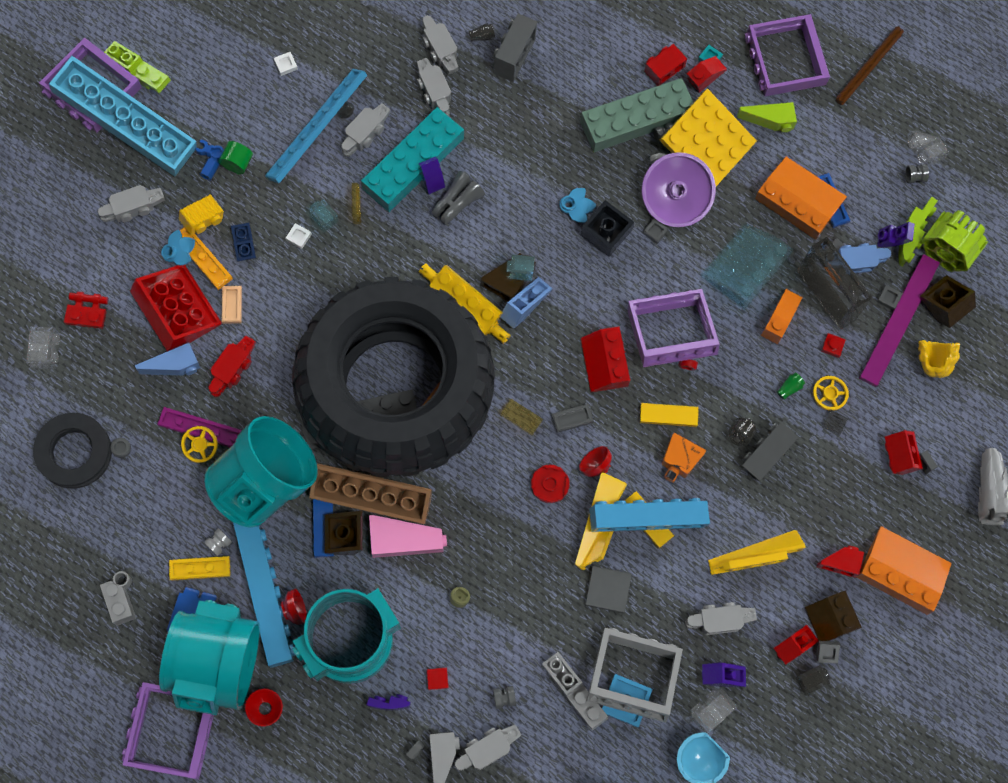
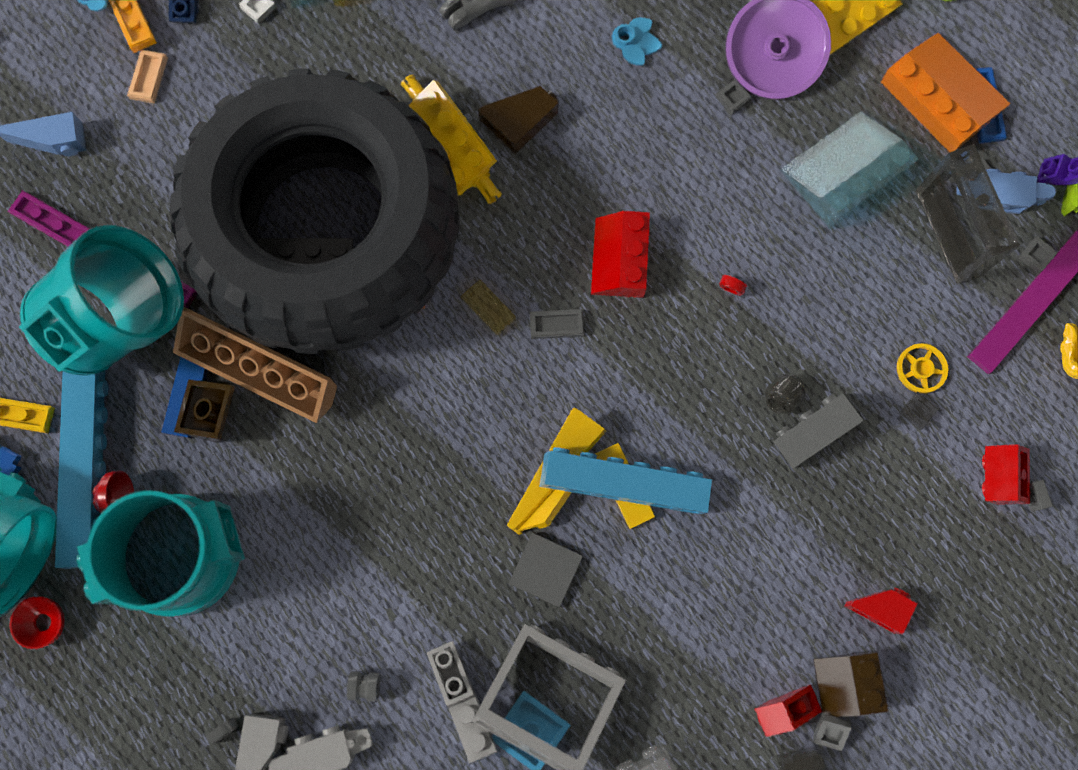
camera: 20 degrees right, 5 degrees up
red slope [130,265,222,352] -> none
yellow wheel [181,426,218,463] -> none
light grey wheel [204,528,232,556] -> none
red hinge [208,336,256,397] -> none
dark purple slope [366,694,411,711] -> none
bright pink slope [369,515,447,558] -> none
red tile [427,668,449,690] -> none
olive tile [449,587,470,608] -> none
medium blue slope [500,277,553,328] -> none
clear light blue brick [506,254,535,281] -> none
red tile [531,465,570,503] -> none
red piece [579,446,612,477] -> none
black brick [580,200,634,257] -> none
medium lavender window [628,289,720,367] -> none
yellow tile [640,403,698,427] -> none
orange torso [662,433,706,483] -> none
light grey hinge [685,602,757,635] -> none
dark purple slope [702,663,746,687] -> none
yellow wedge [708,530,806,575] -> none
orange slope [761,289,803,344] -> none
green cone [777,372,805,400] -> none
red plate [821,333,846,358] -> none
orange slope [856,526,952,615] -> none

